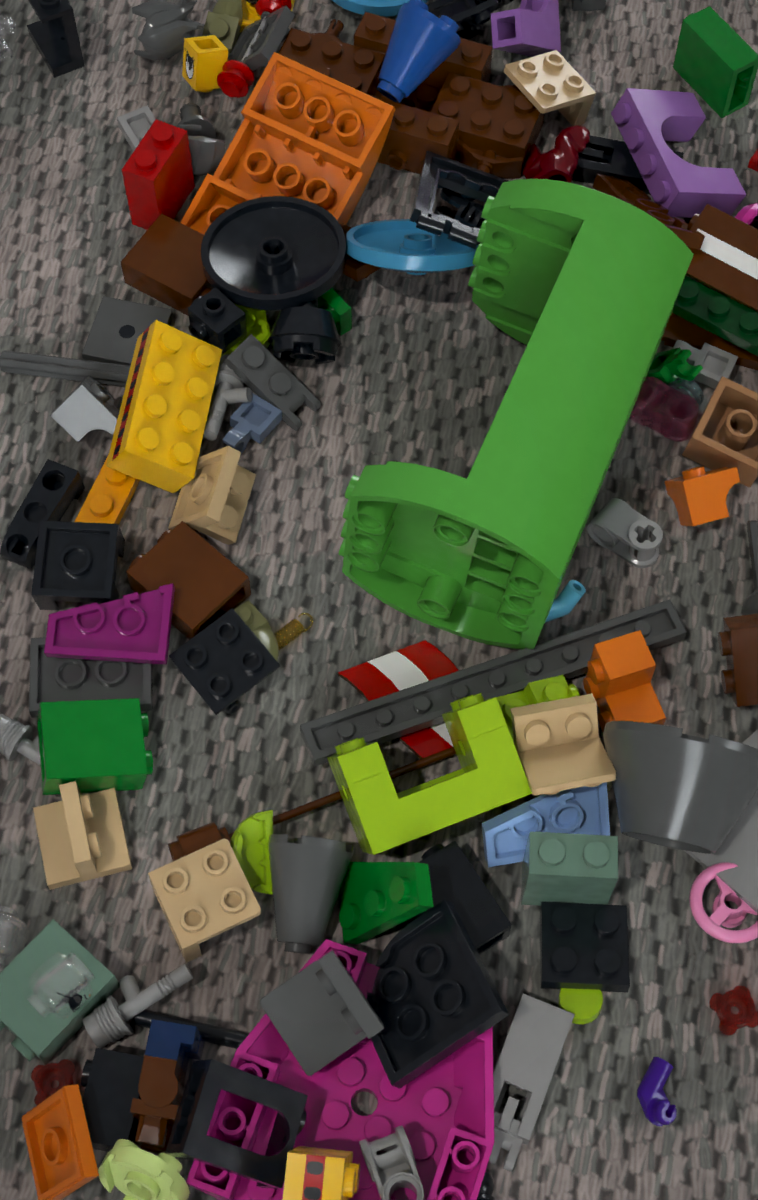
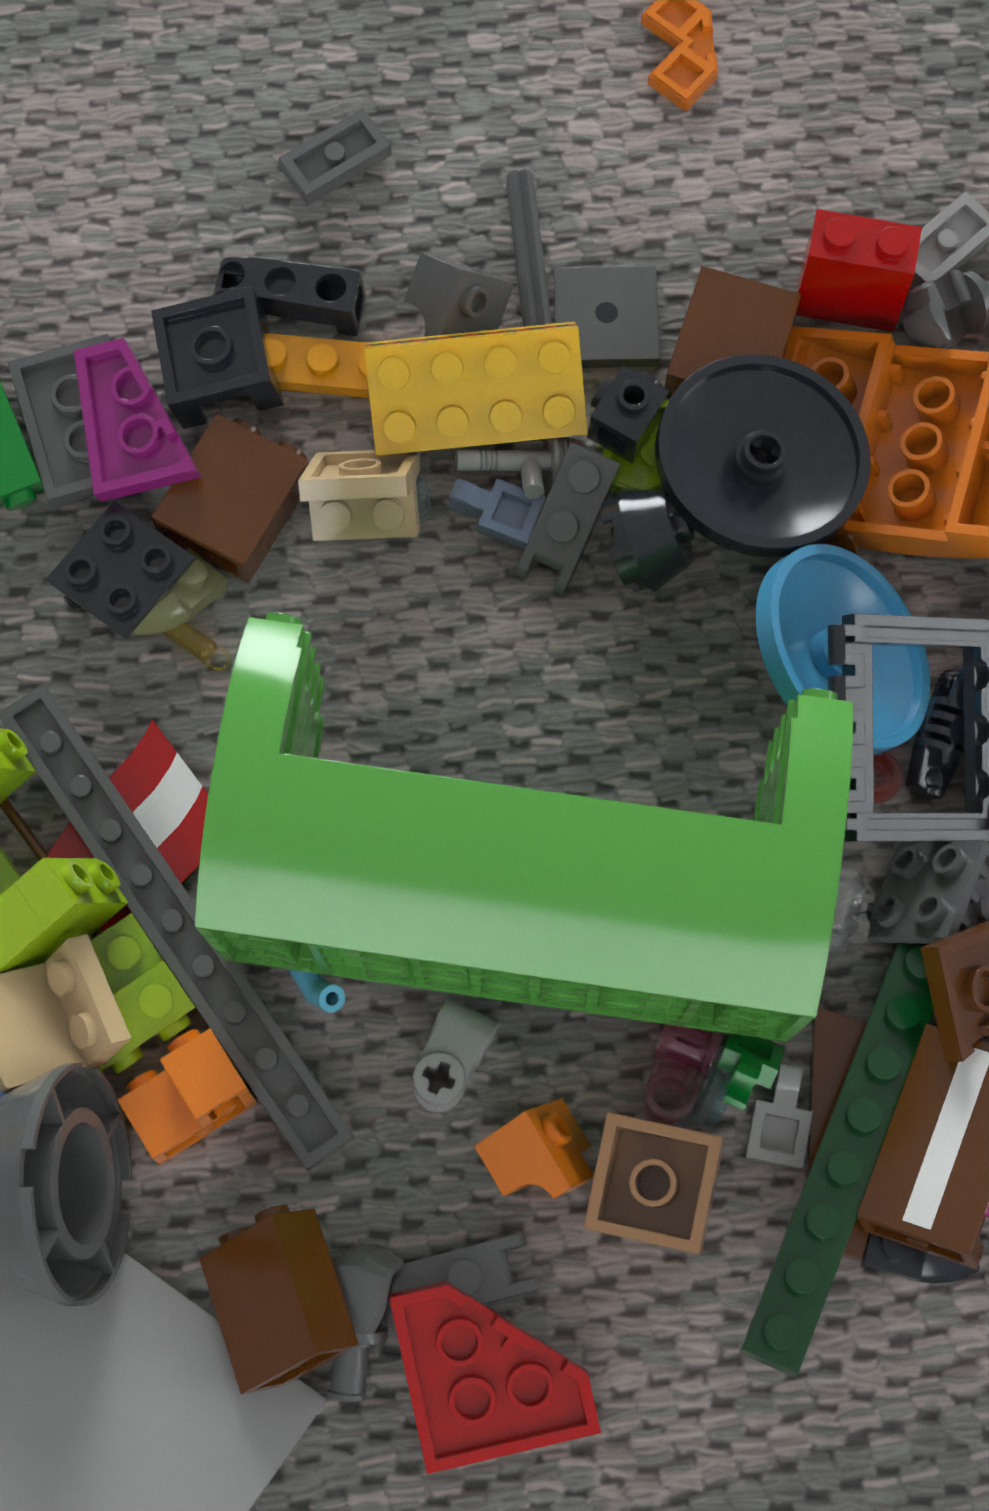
camera: 75 degrees right, 10 degrees up
green plate [318,288,352,336] -> none

